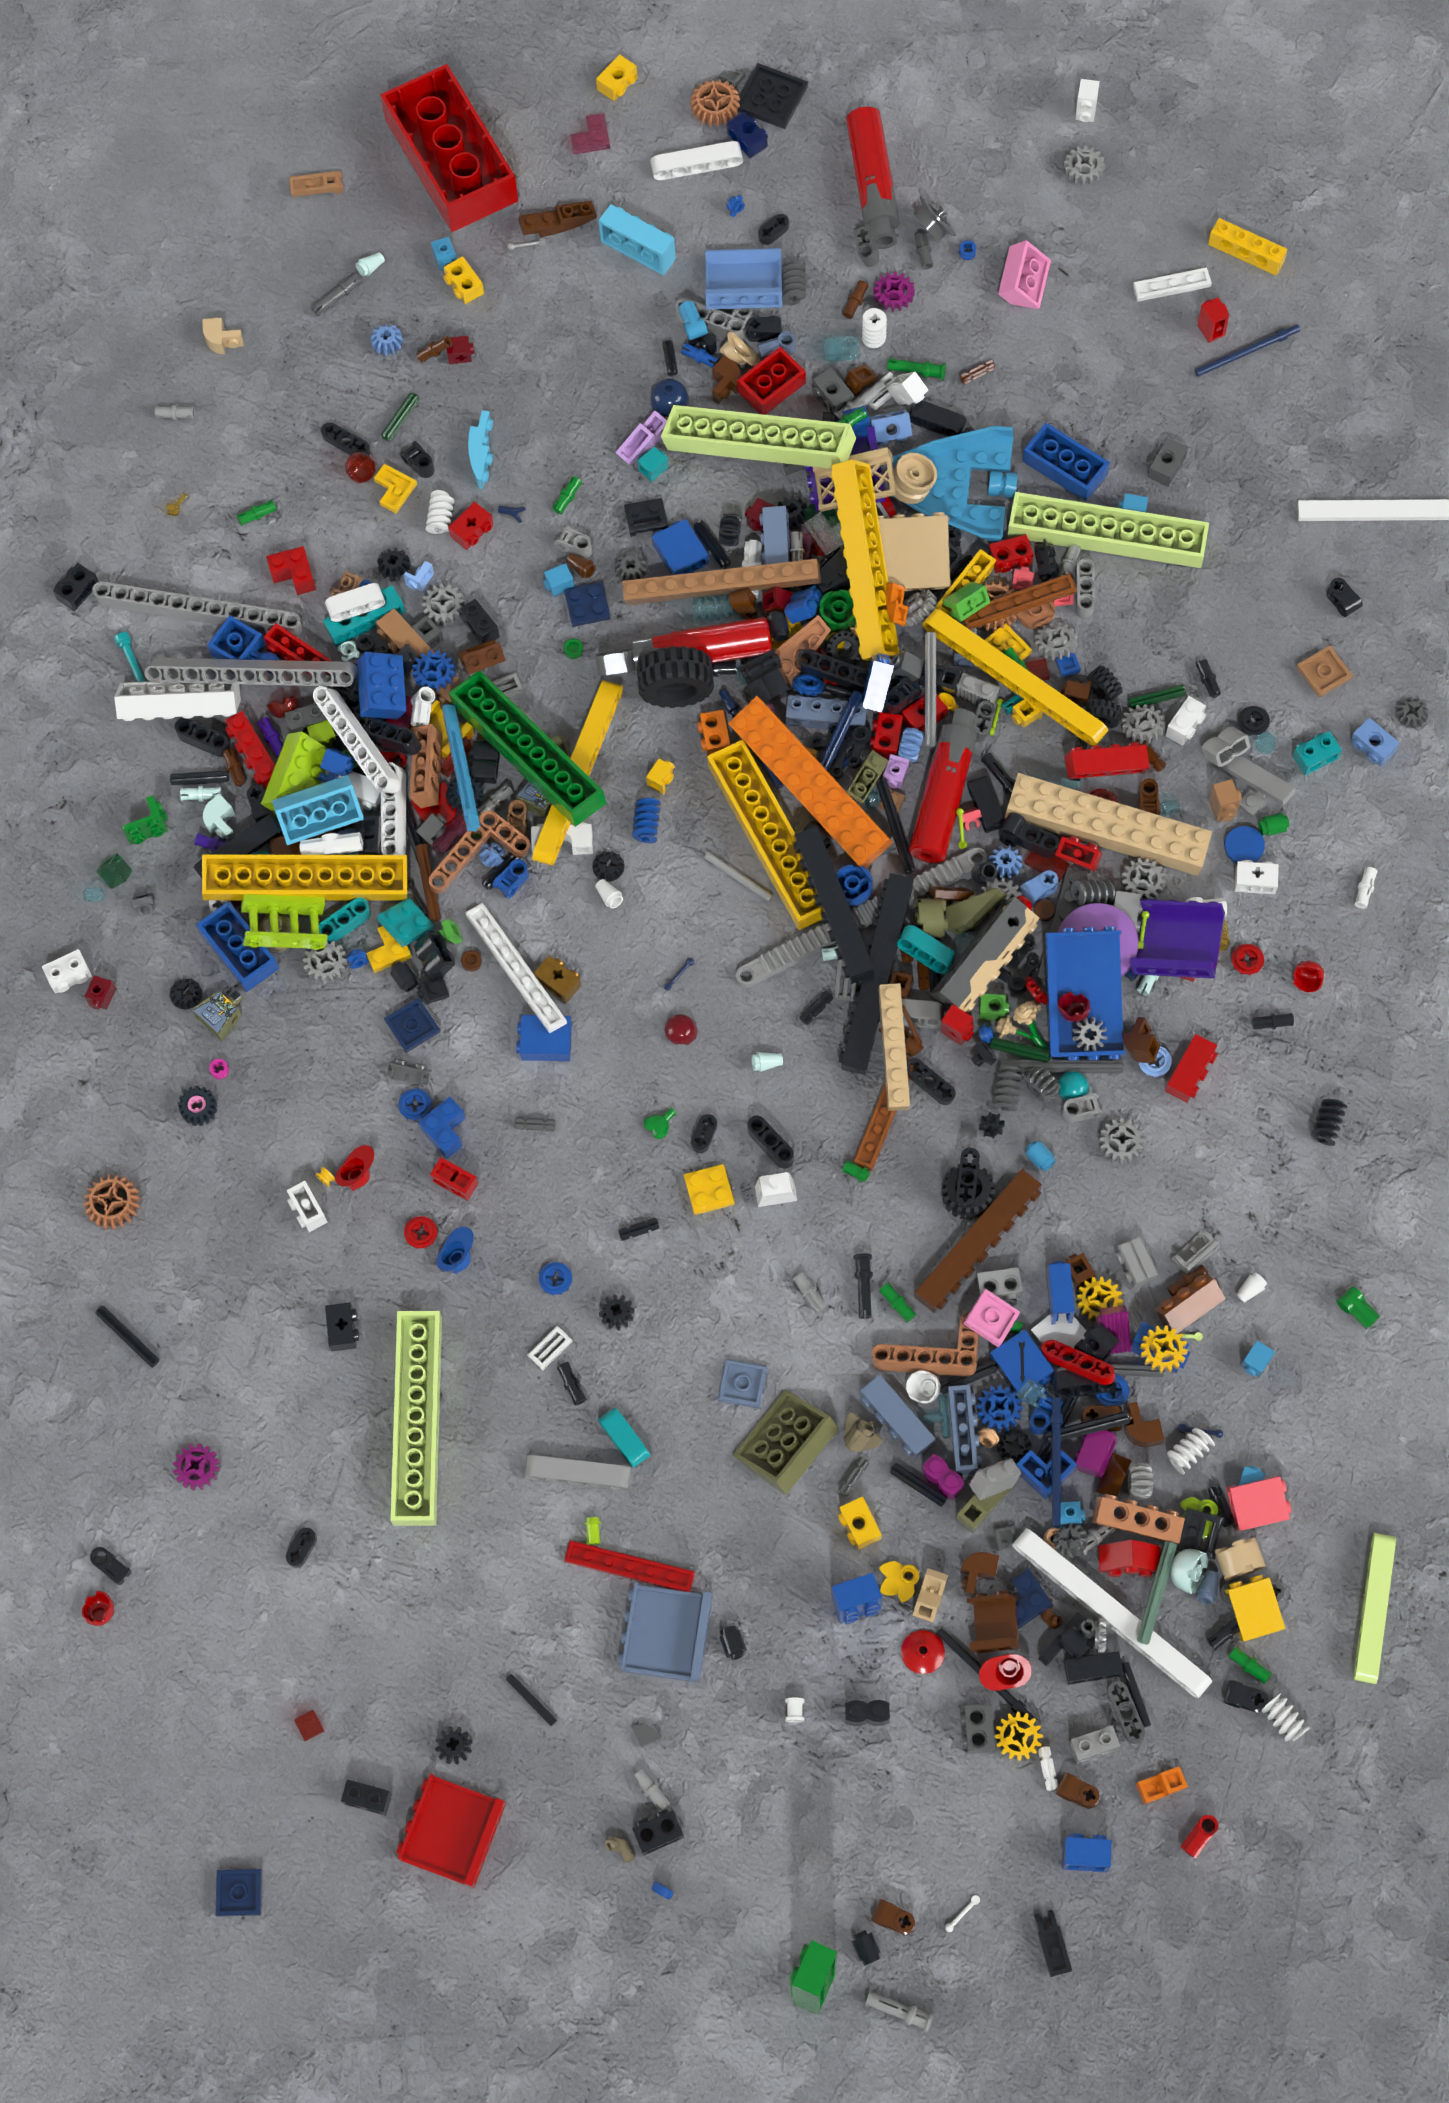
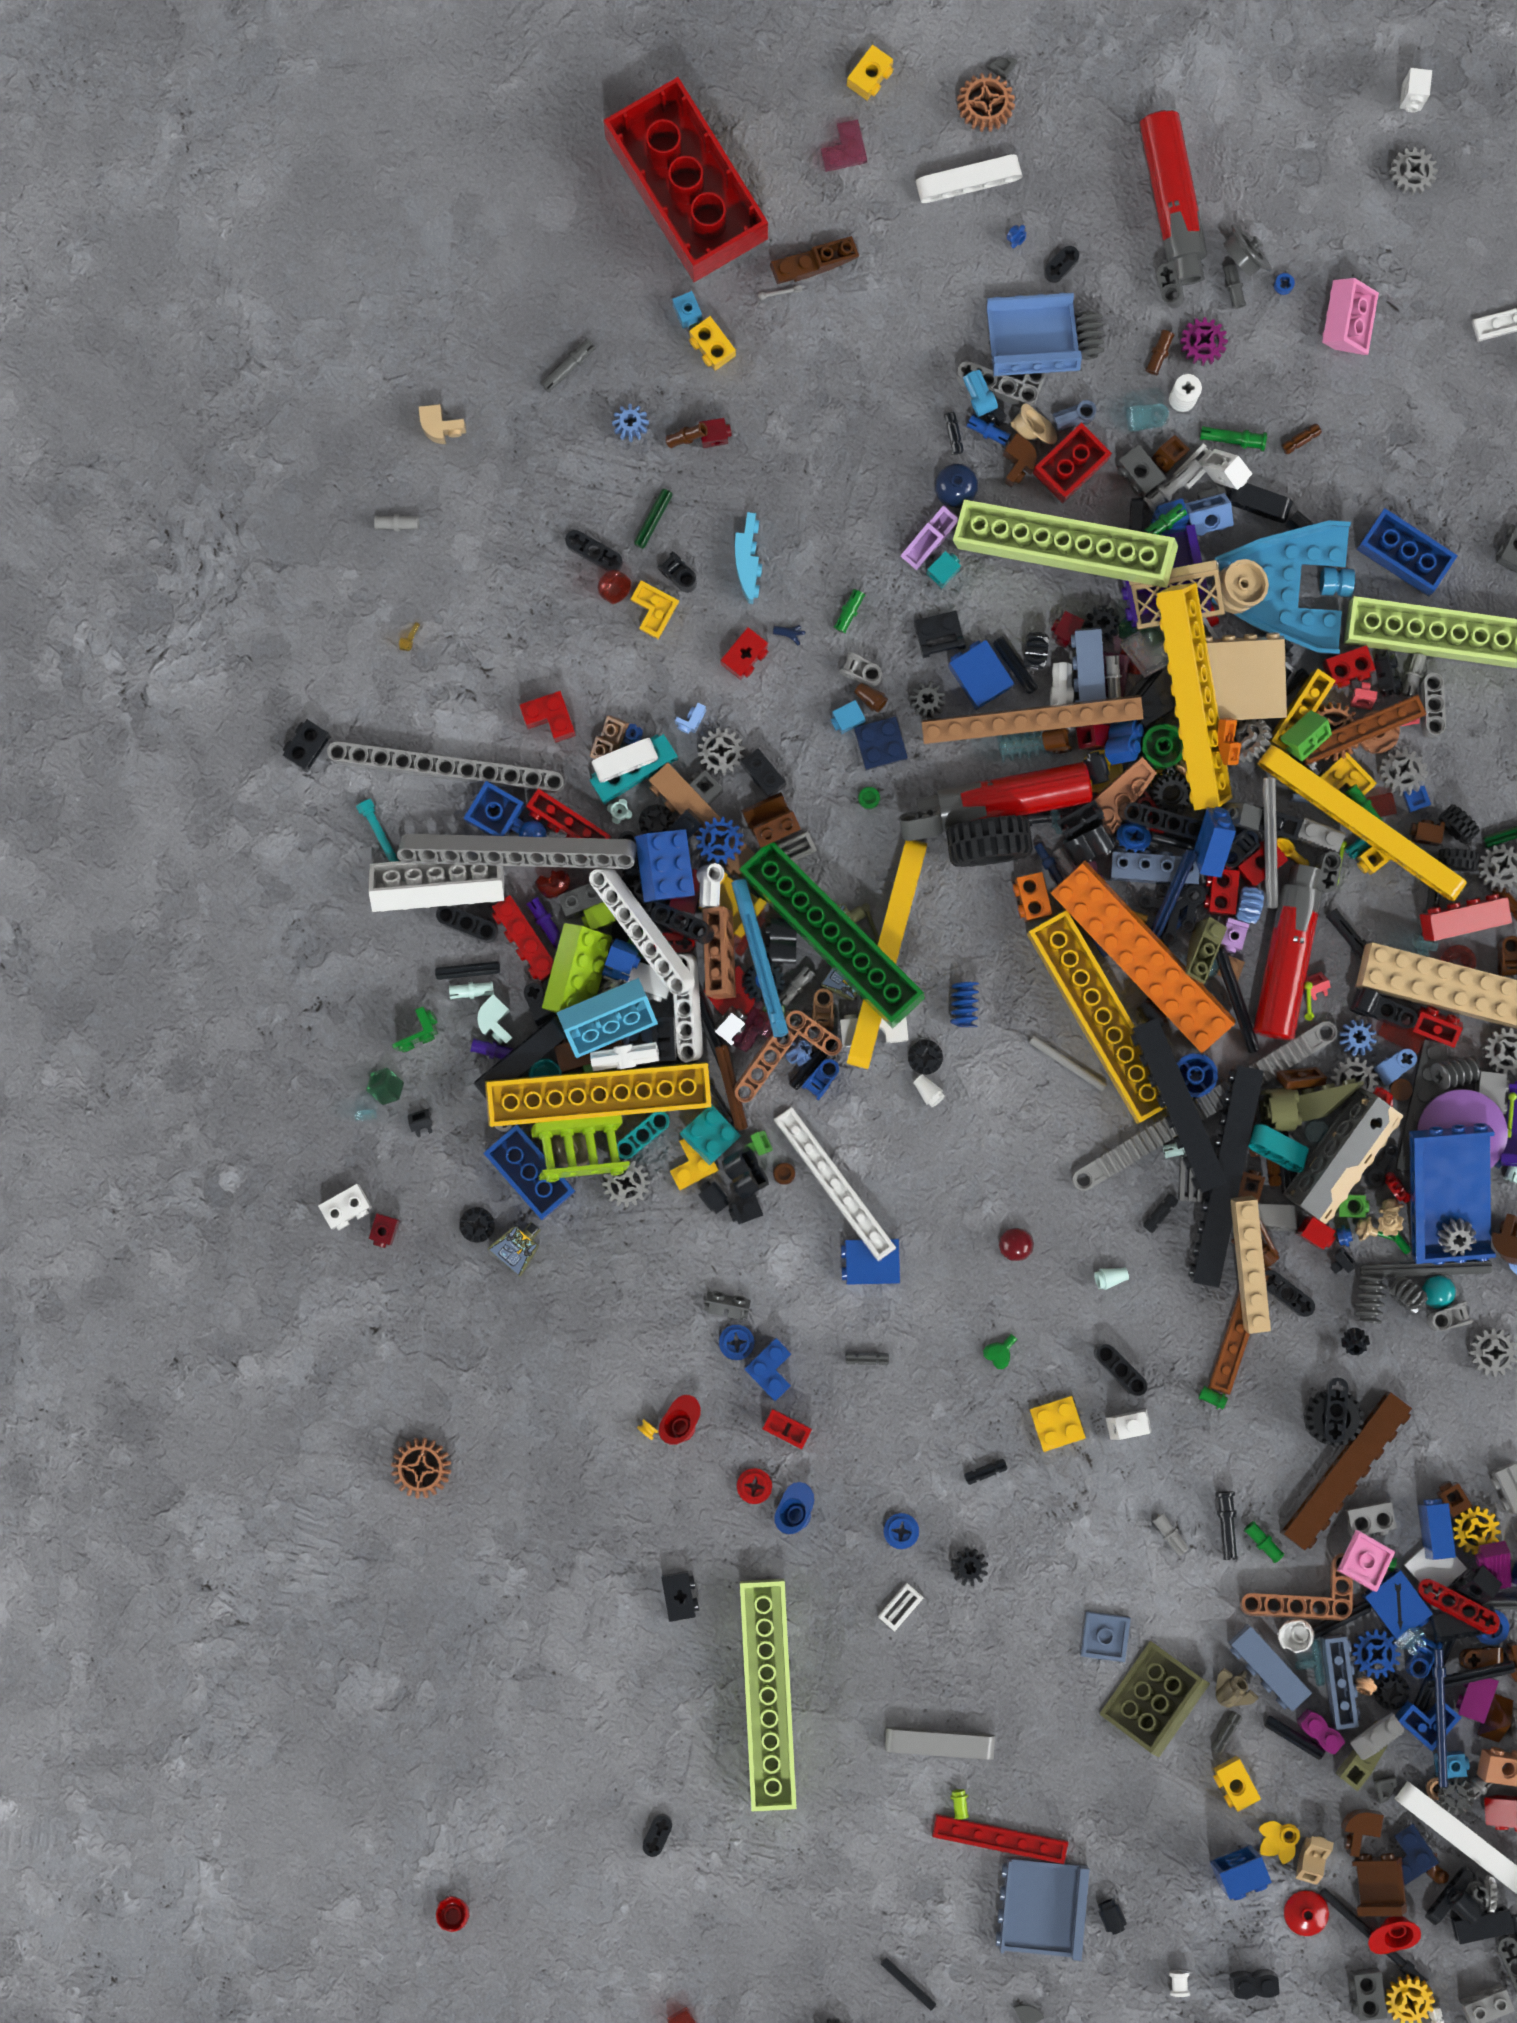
camera: 10 degrees left, 15 degrees up
black piece [90,1547,131,1585] -> none
black axle [95,1306,159,1368] -> none
magenta gear [173,1443,220,1491] -> none
black bush [178,1086,217,1126] -> none
dark pink bush [209,1059,229,1079] -> none
reddish brown axle [222,748,246,787] -> none
green pin [236,499,277,526] -> none
white brick [287,1181,328,1232] -> none
medium nougat plate [289,171,343,197] -> none
blue plate [347,949,369,969] -> none
light aqua cone [356,252,385,277] -> none
black bush [356,634,375,654] -> none
black gear [377,547,410,581] -> none
dark blue plate [384,997,440,1053] -> none
white piece [425,490,455,534] -> none
pearl gold brick [533,955,581,1004] -> none
black pin [557,1362,587,1406] -> none
teal beam [597,1407,651,1468] -> none
medium azure brick [598,204,676,276] -> none
yellow brick [646,759,675,795] -> none
dark blue hinge [664,958,694,991] -> none
black beam [691,1114,718,1153] -> none
clear blue brick [727,112,768,158] -> none
black plate [737,63,808,129] -> none
black piece [746,316,782,342] -> none
black beam [967,775,1005,833] -> none
black brick [971,862,997,884] -> none
dark green axle [990,1037,1050,1062] -> none
dark azure brick [1025,1141,1056,1172] -> none
dark red hair [1057,992,1091,1022] -> none
dark azure brick [1119,494,1148,513] -> none

